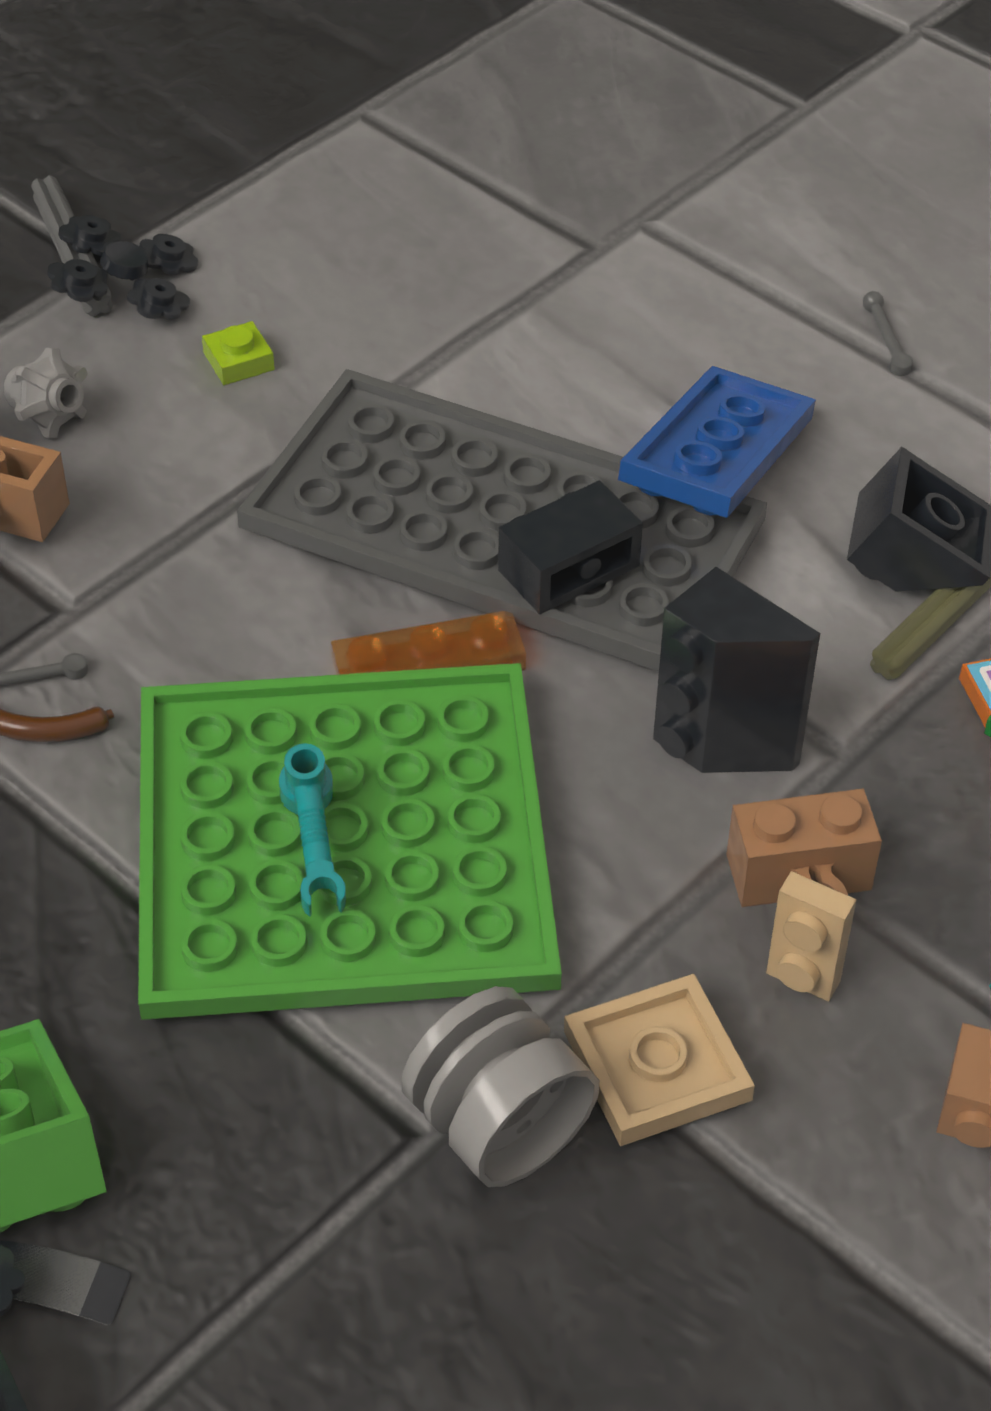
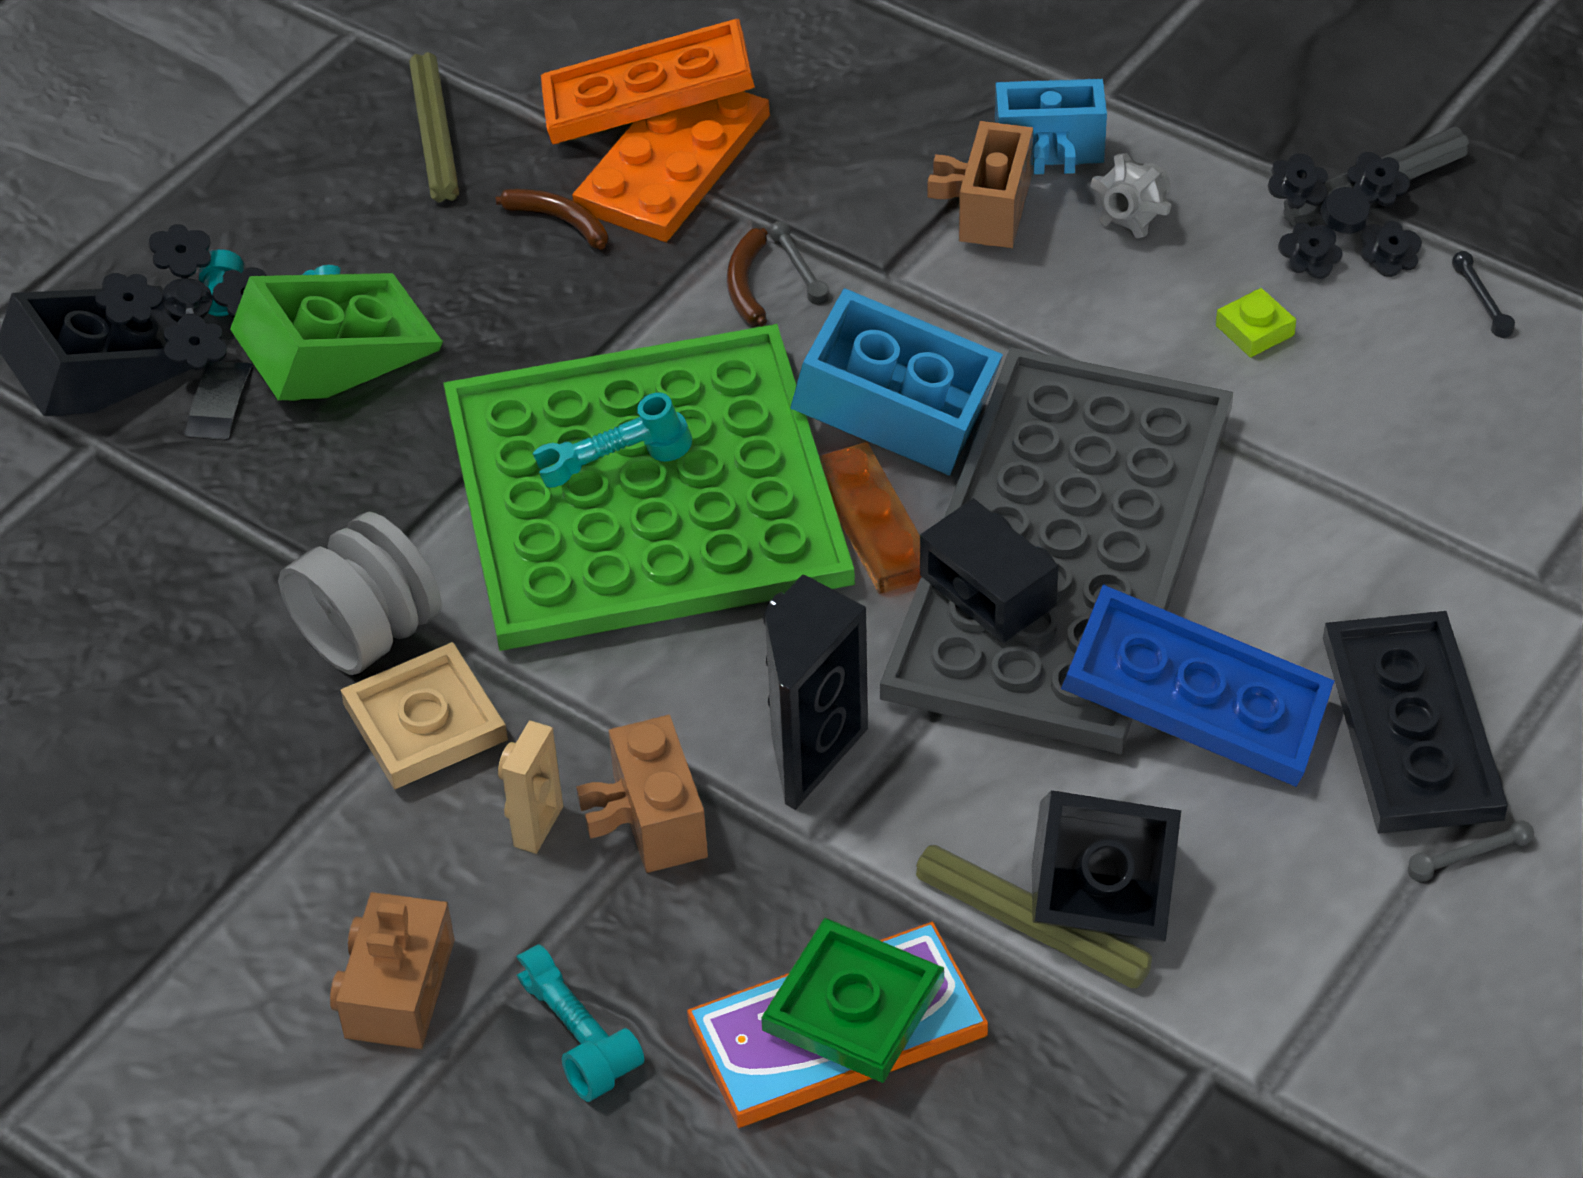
camera: 85 degrees right, 0 degrees up
none -> dark azure brick [790,288,1003,476]
none -> black plate [1323,611,1508,834]
none -> black hinge [1452,251,1515,338]

